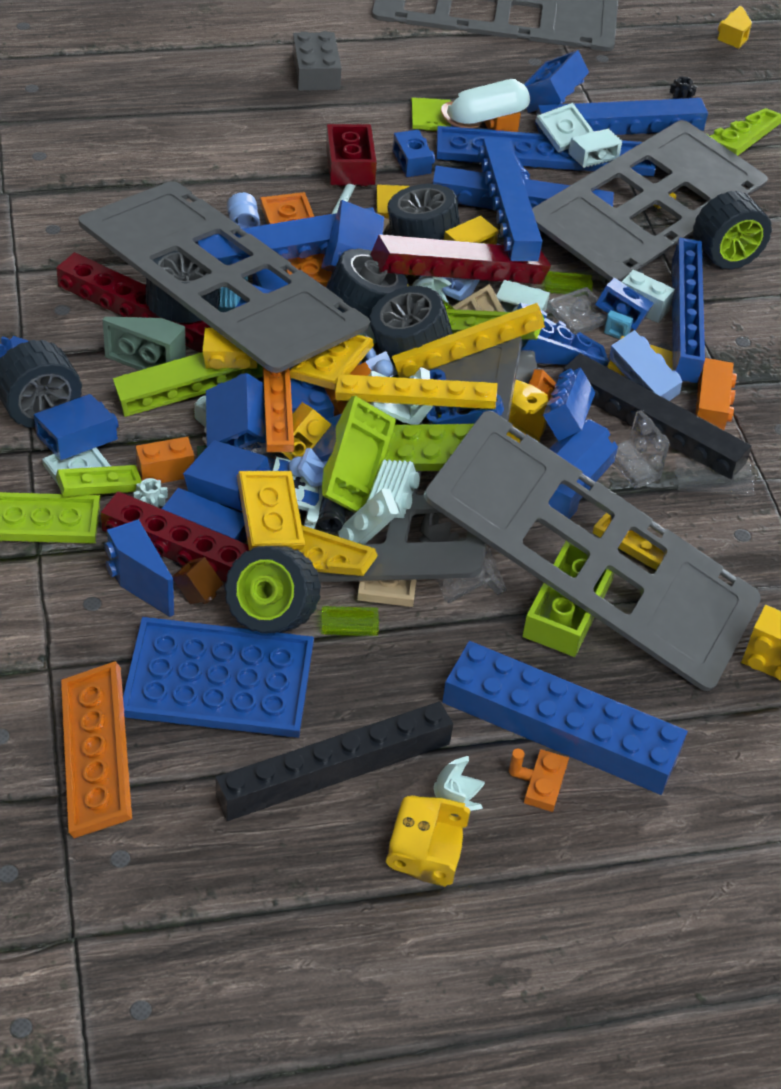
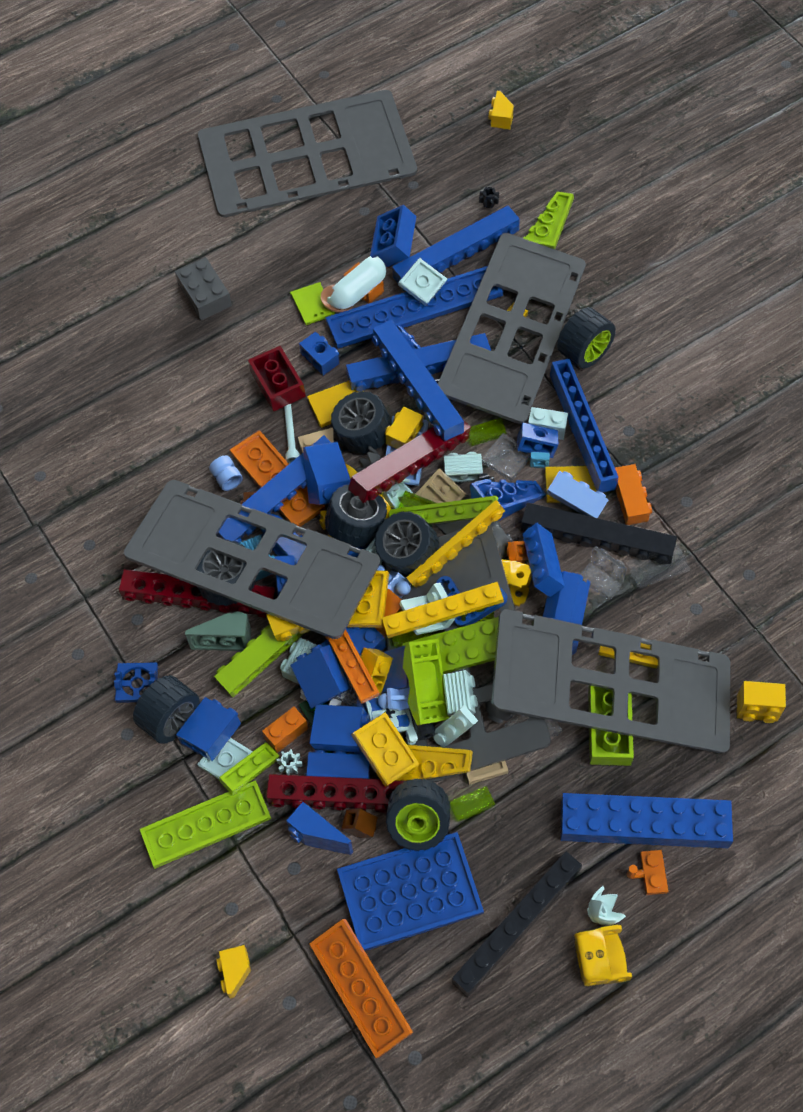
camera: 15 degrees left, 15 degrees up
light aqua brick [569,129,622,168] -> none

